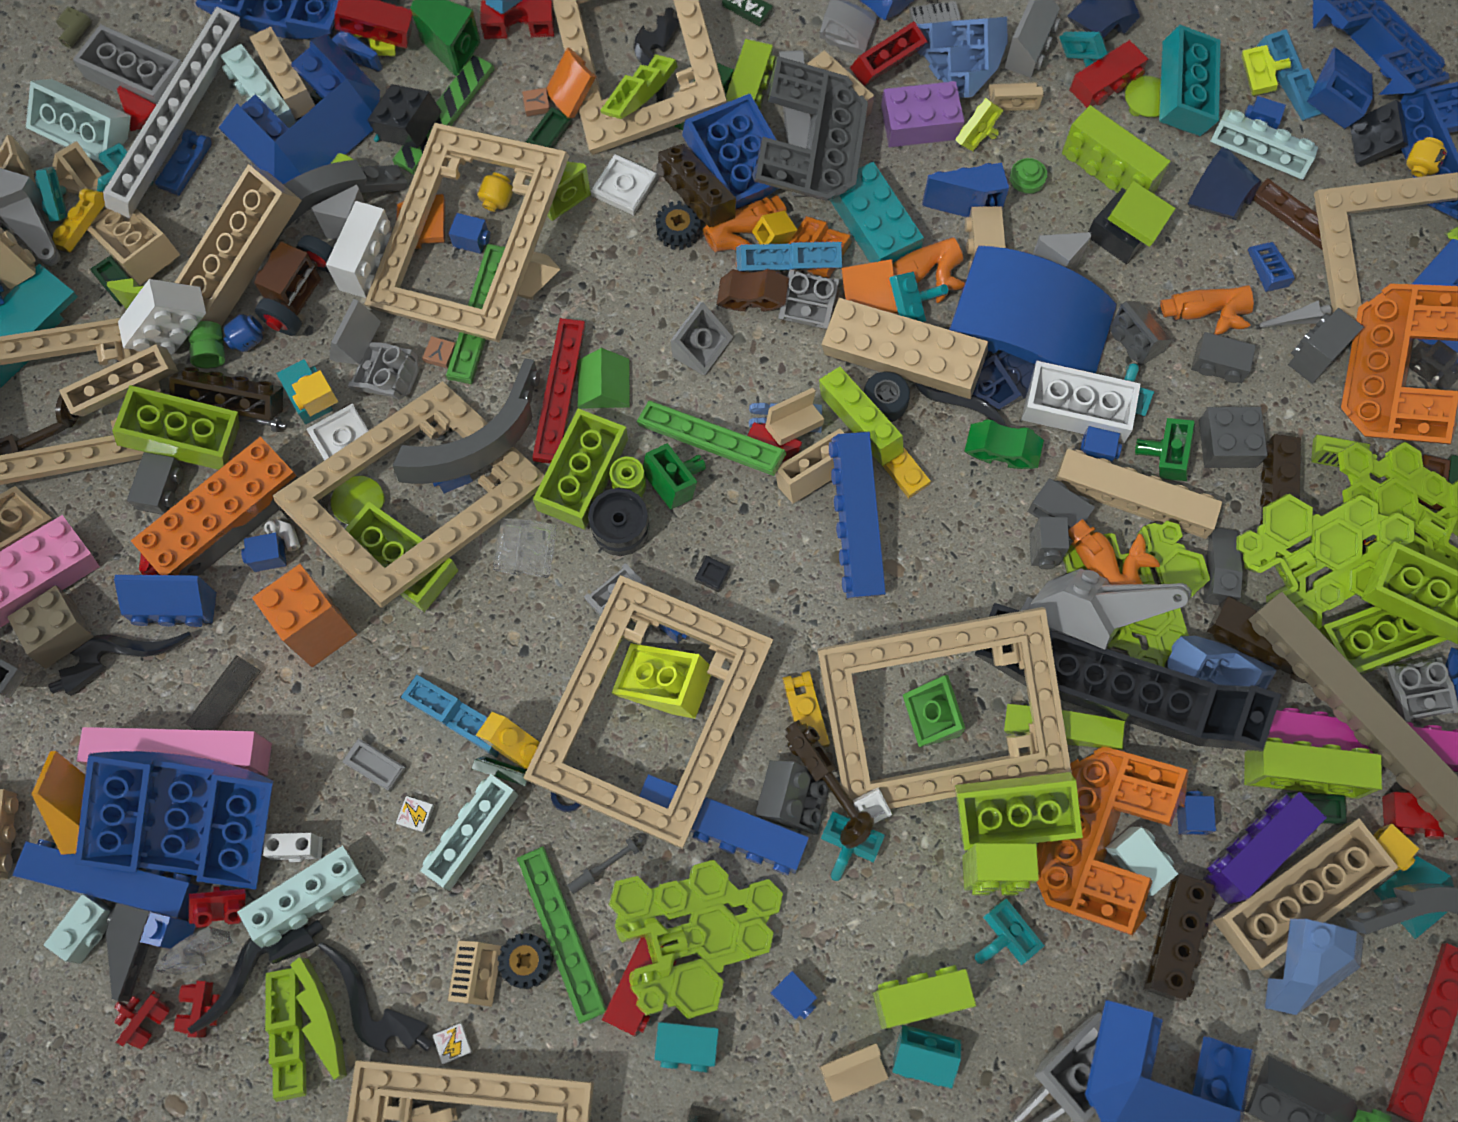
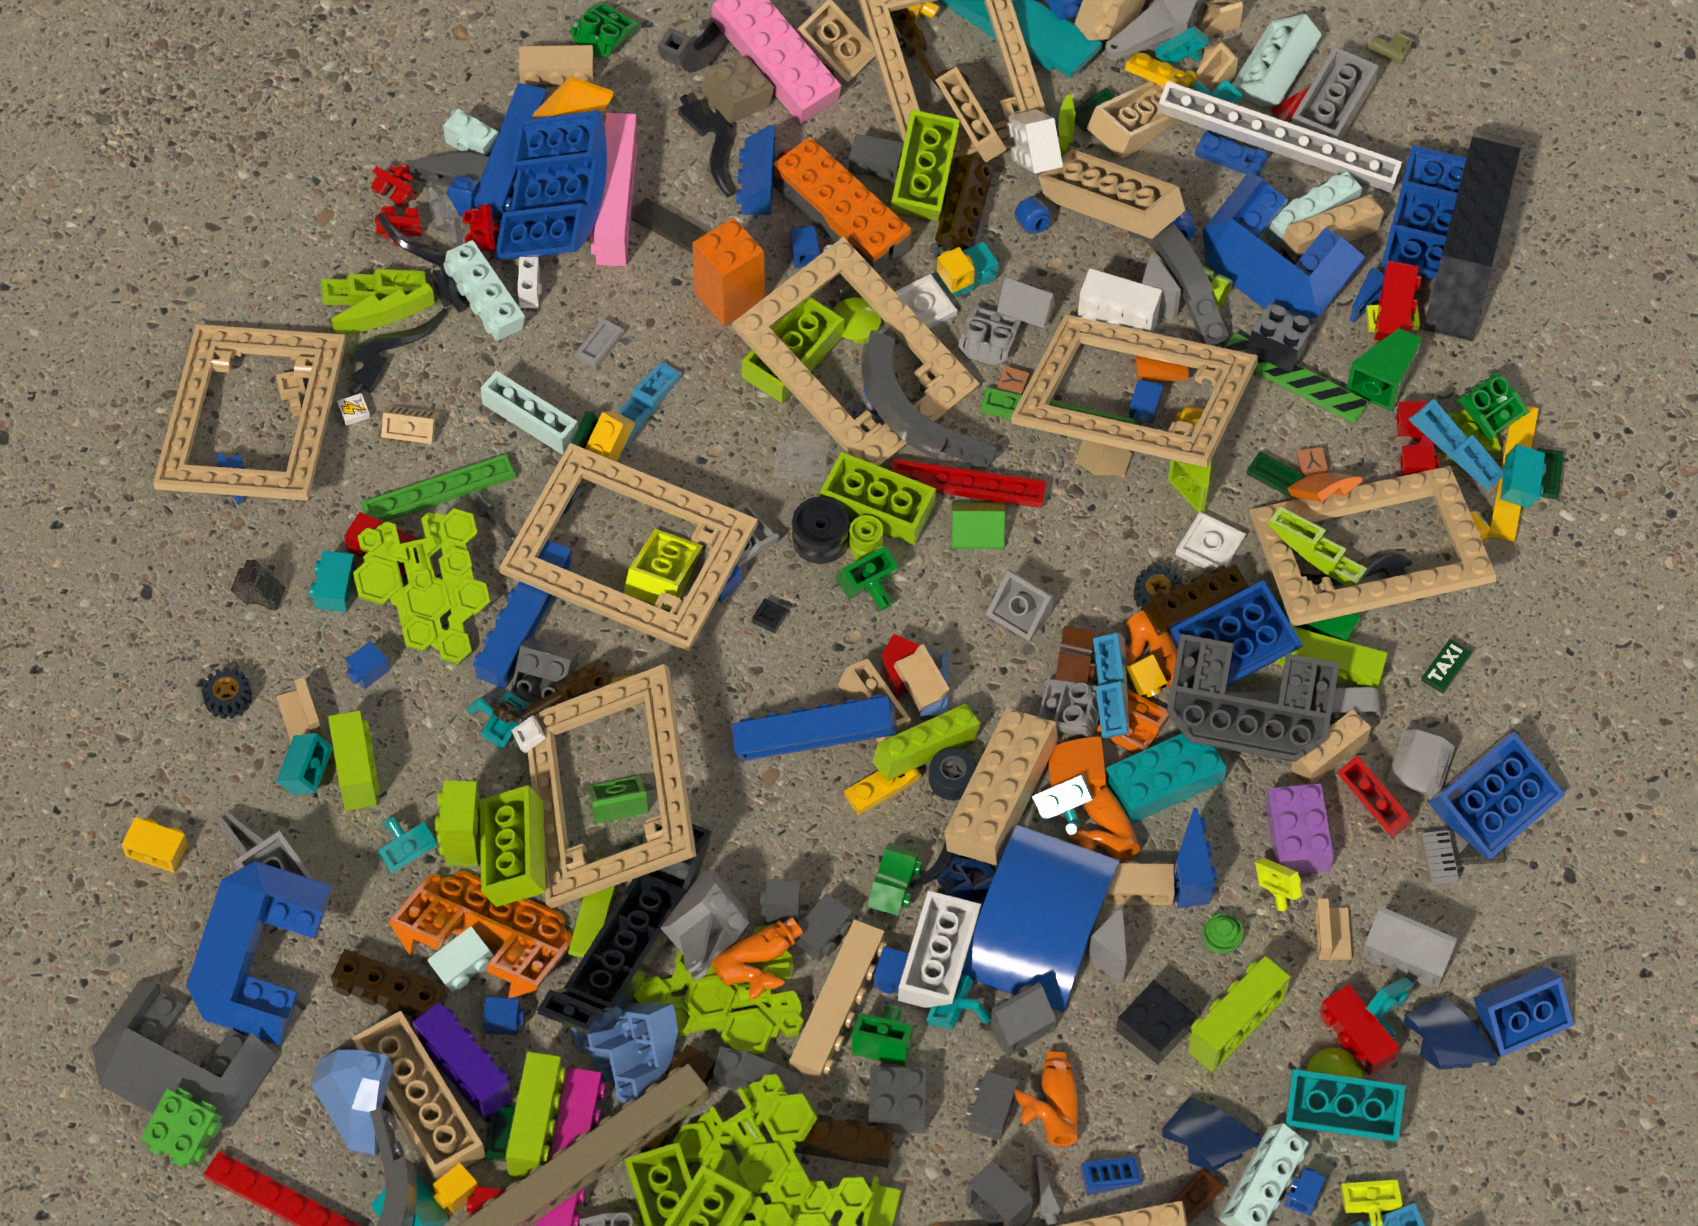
camera: 90 degrees right, 10 degrees down
bright green wheel [188,321,225,369] -> none
brick [254,235,333,336] -> none
tile [396,796,434,833] -> none
black wheel [497,933,553,989] -> none
bright green tile [637,400,786,476] -> none
medium blue brick [917,17,1008,98] -> none
lime tile [1108,181,1176,247] -> none

